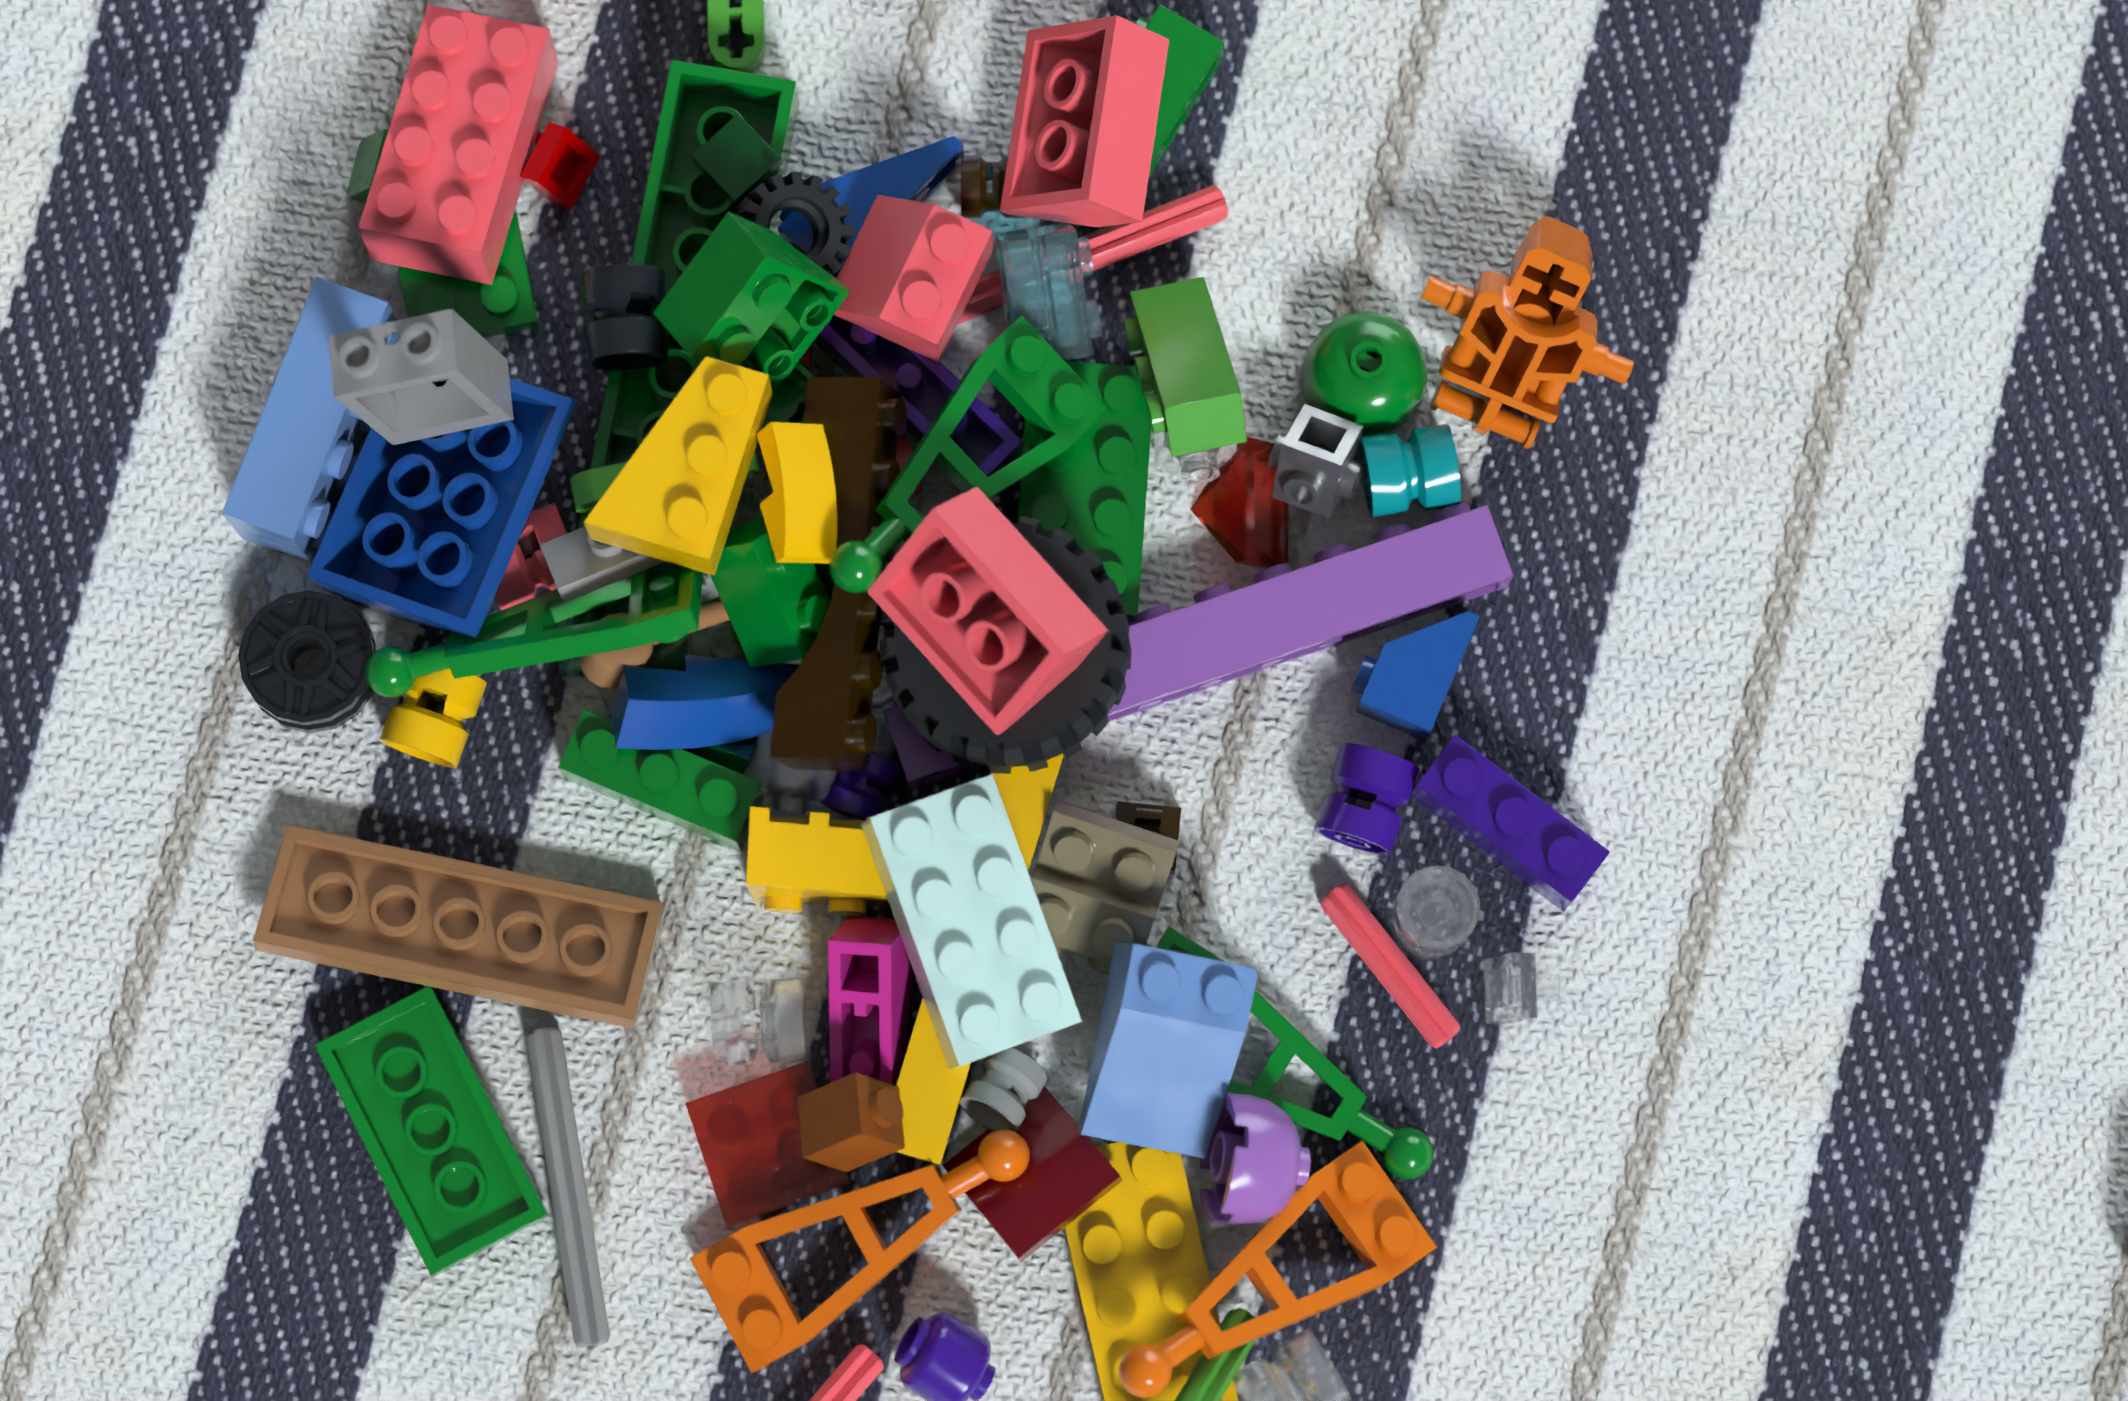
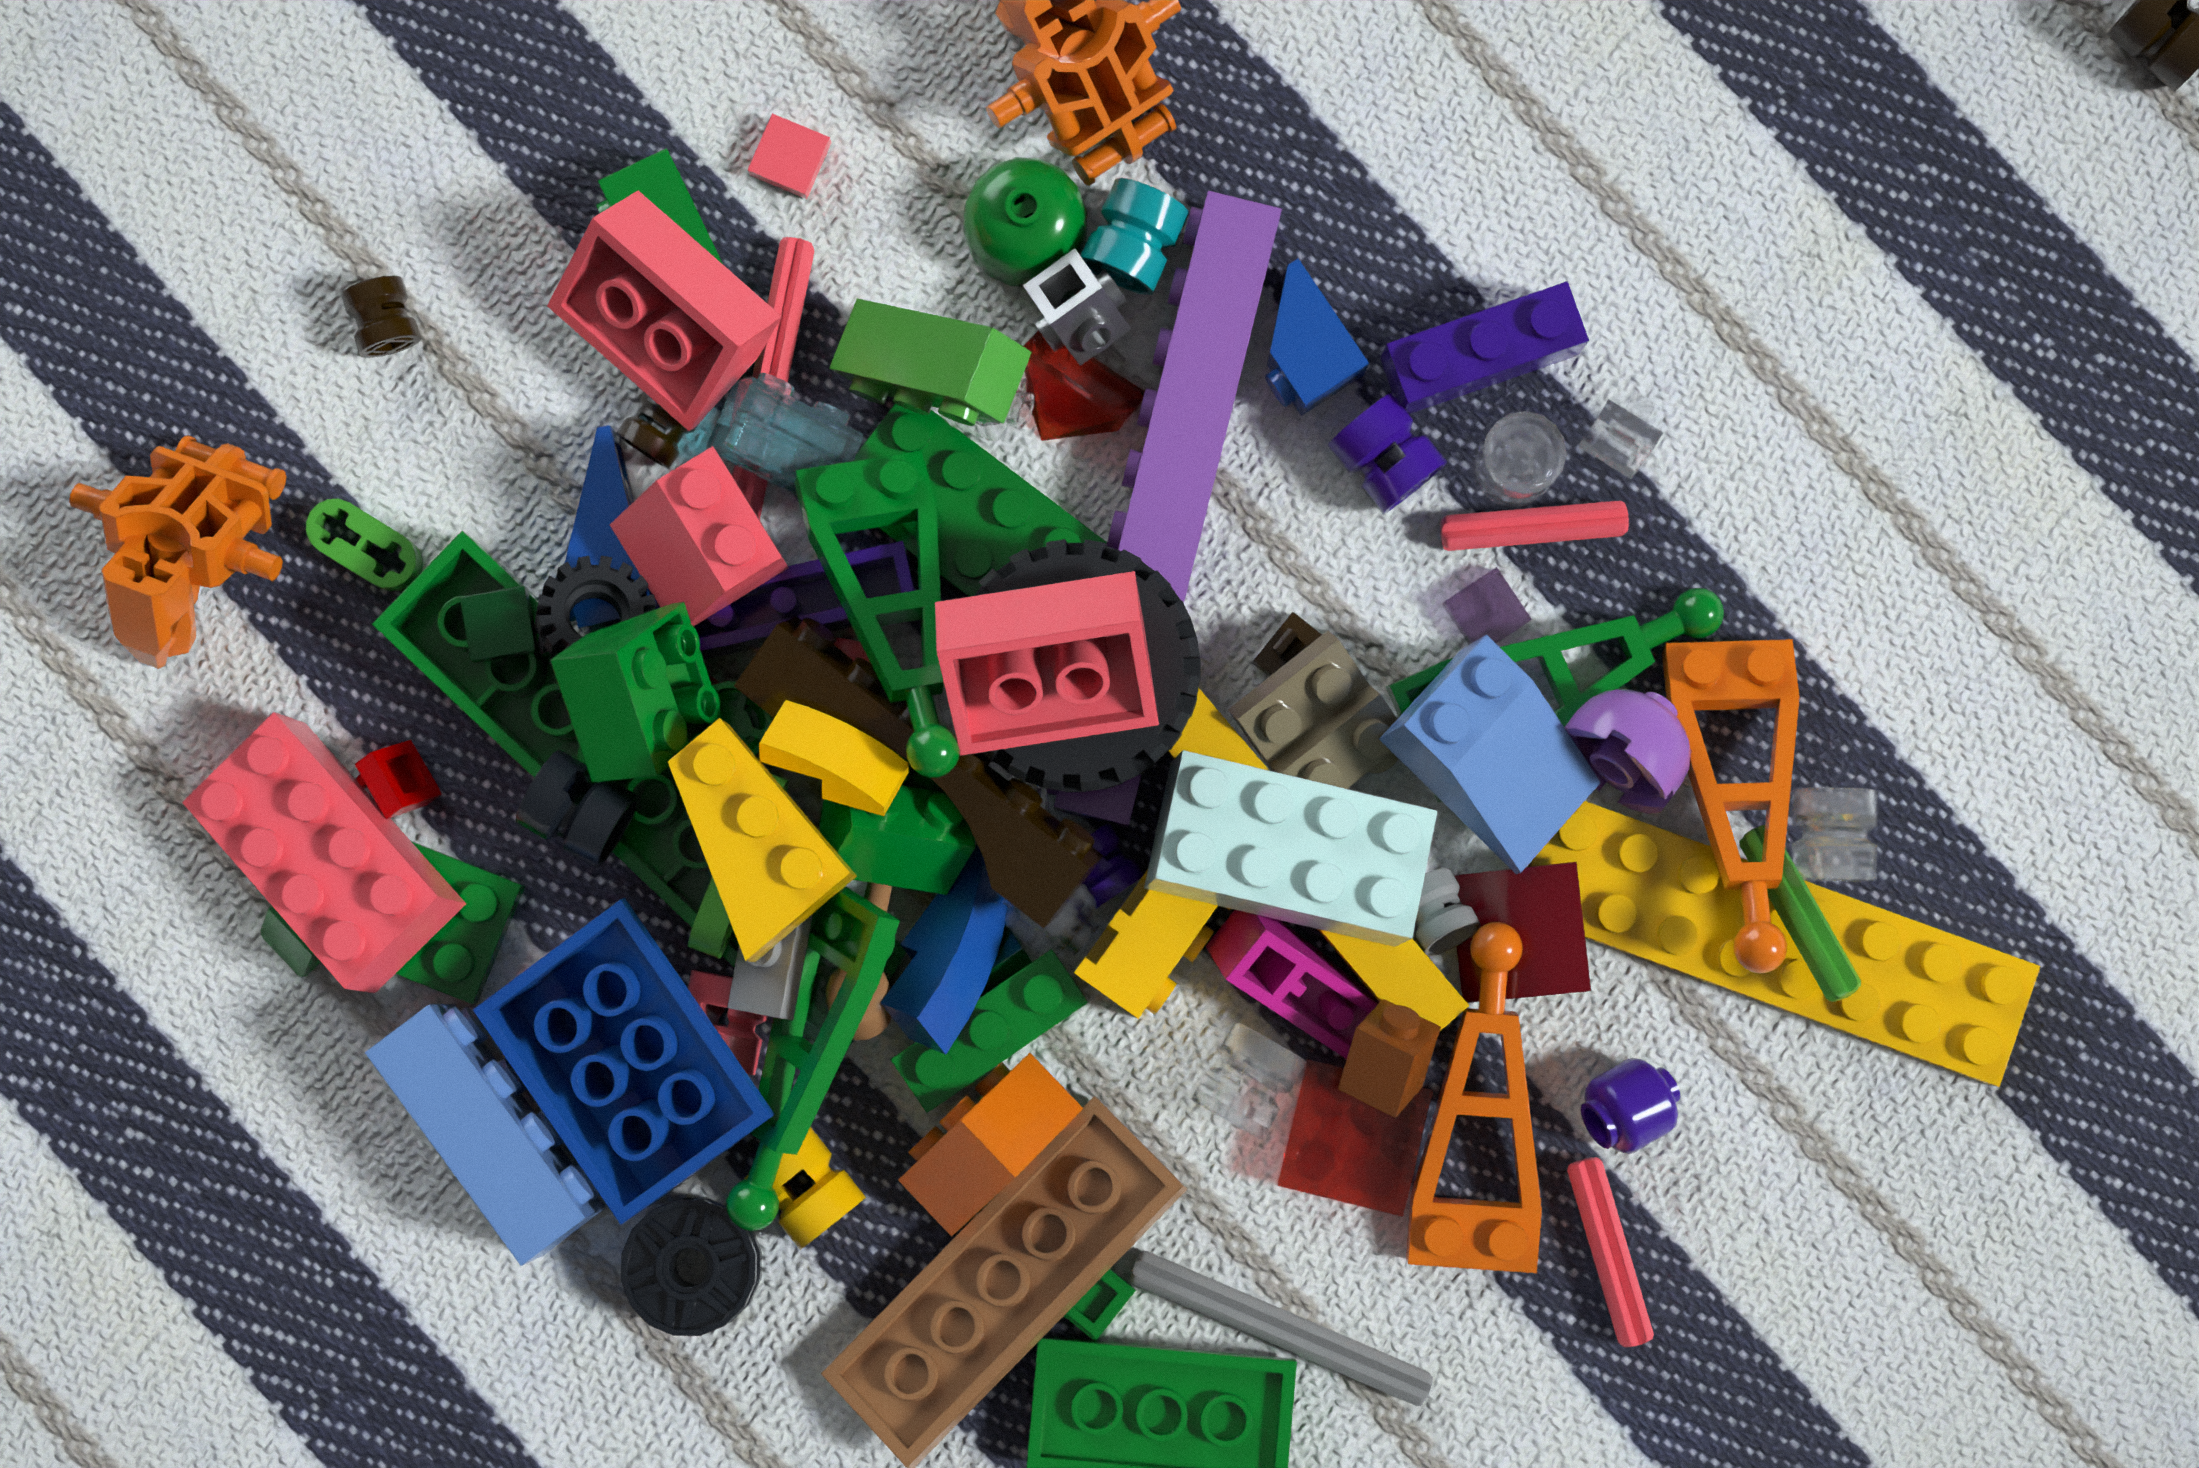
camera: 55 degrees left, 5 degrees up
light grey window [328,309,514,445] -> none
none -> coral tile [747,113,832,199]
none -> orange brick [898,1053,1084,1237]
none -> green tile [1064,1268,1136,1342]
none -> clear purple tile [1442,567,1532,645]

